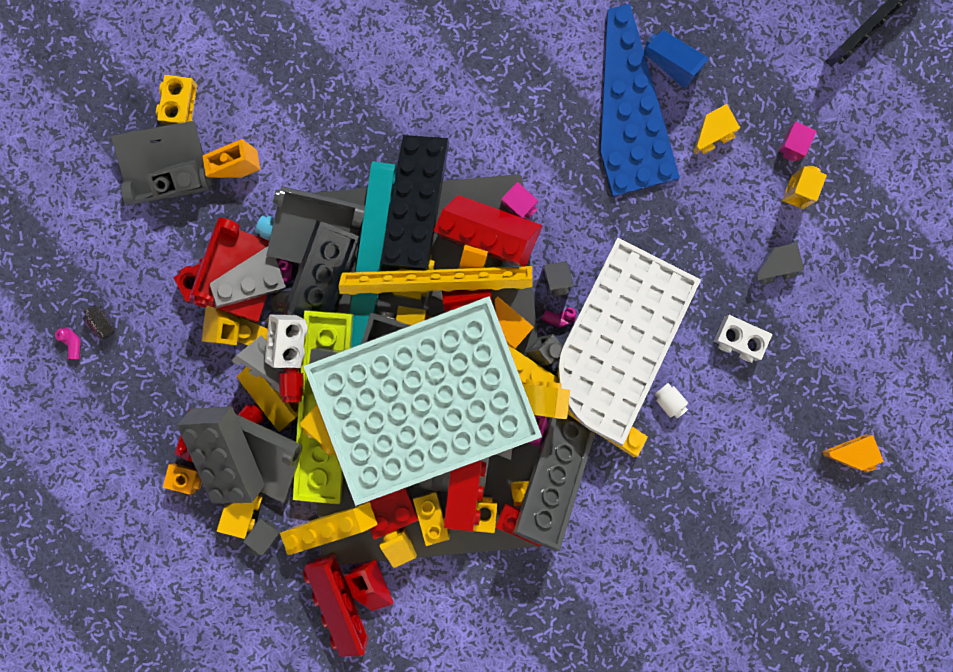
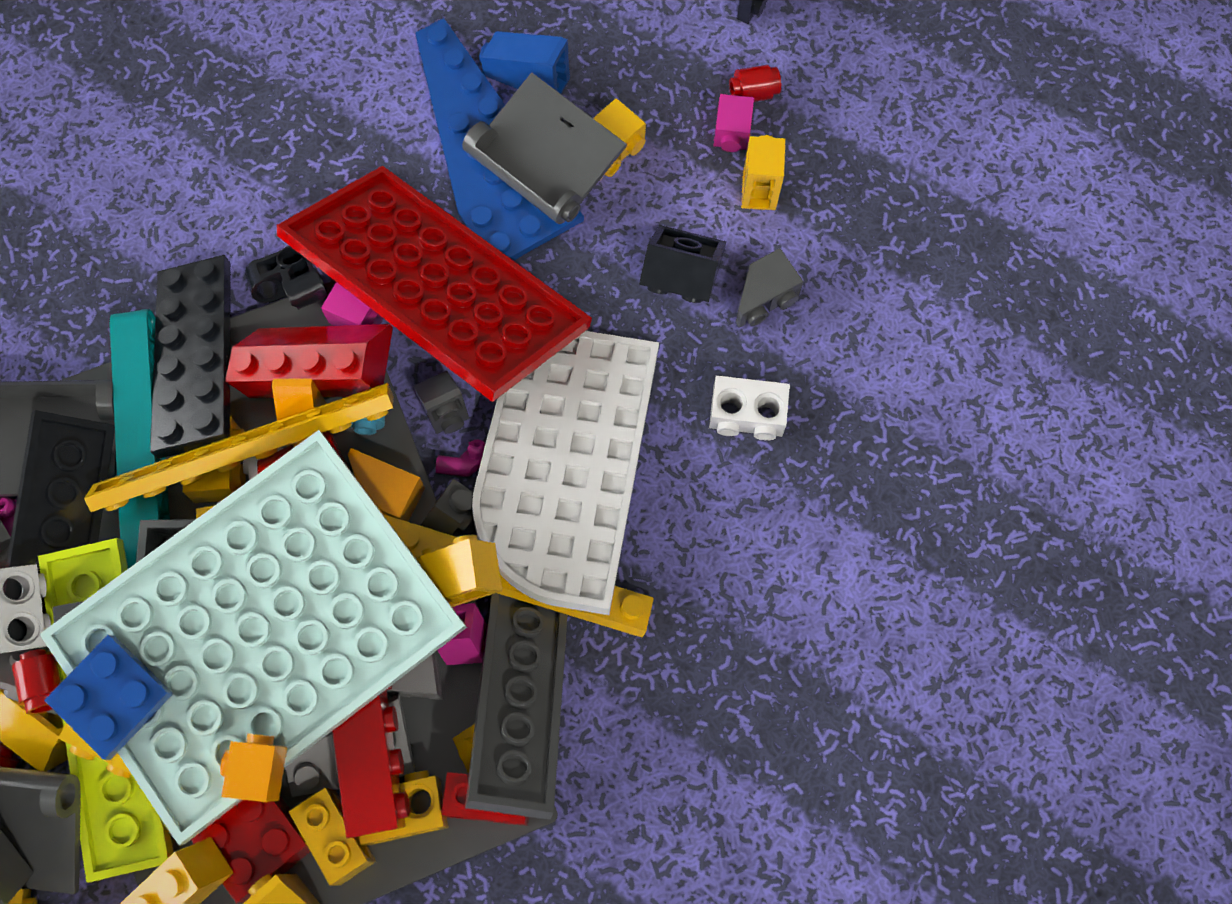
camera: 20 degrees left, 15 degrees down
white brick [654,383,688,418] -> none
light orange slope [822,434,884,472] -> none
none -> blue plate [44,634,174,760]
none -> light orange brick [220,733,287,802]
none -> black piece [245,246,328,310]
none -> red plate [277,166,592,402]
none -> dark grey door [462,72,627,224]
none -> black slope [639,225,726,303]
none -> red brick [729,64,781,102]

